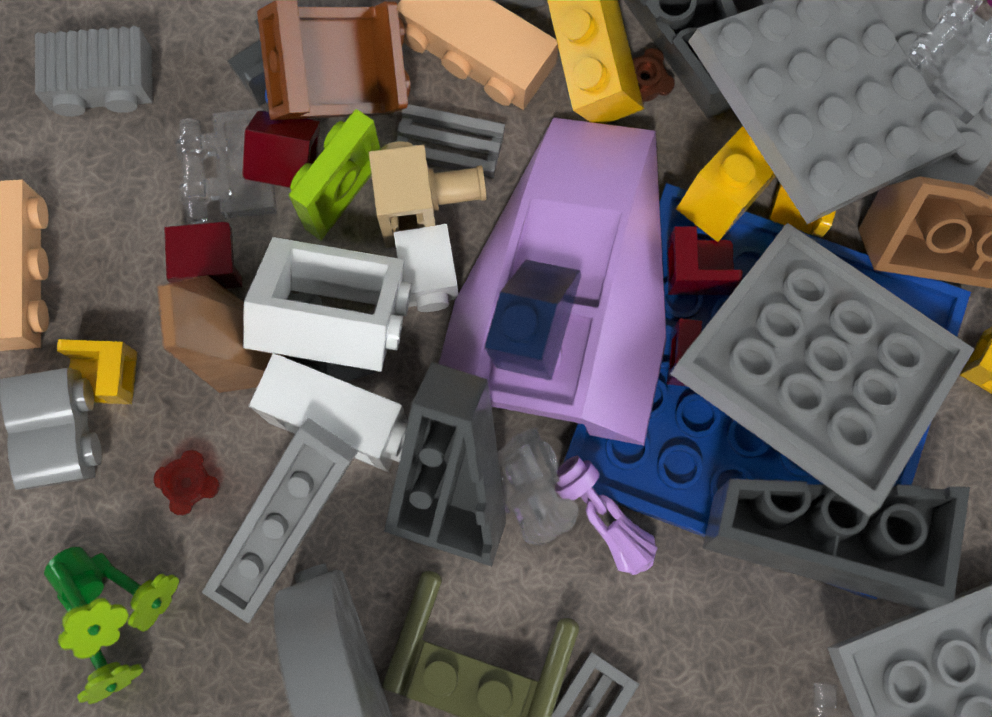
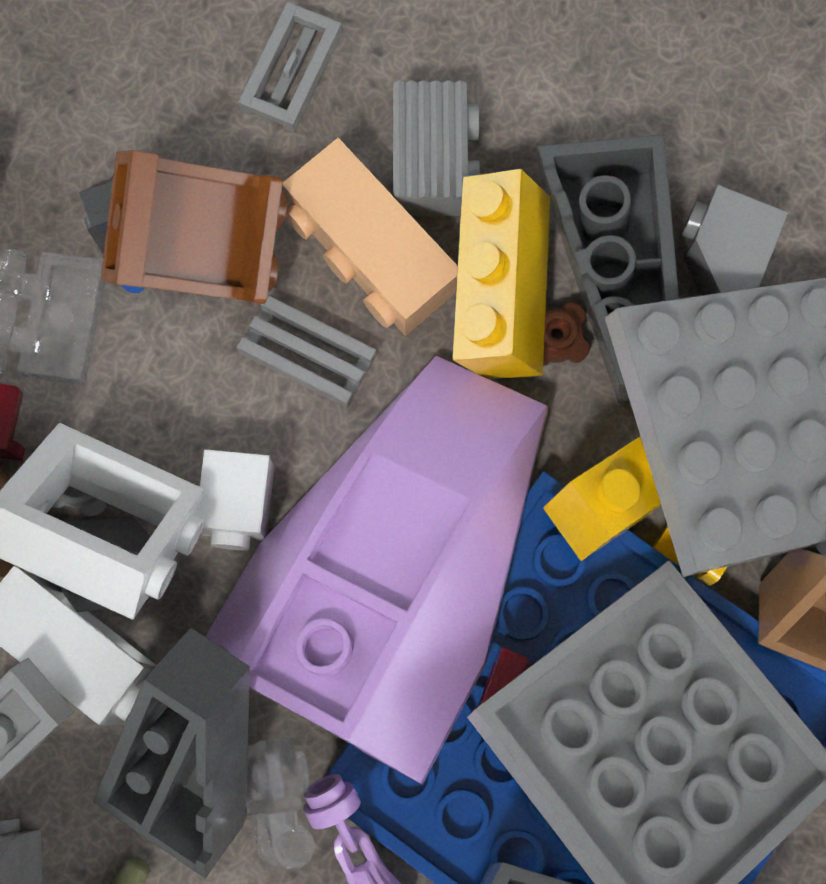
camera: 15 degrees right, 0 degrees up
dark red panel [242,111,320,188] -> none
lime plate [288,109,381,241] -> none
tan brick [369,141,486,248] -> none
dark blue slope [484,259,582,381] -> none
dark red panel [667,227,743,295] -> none

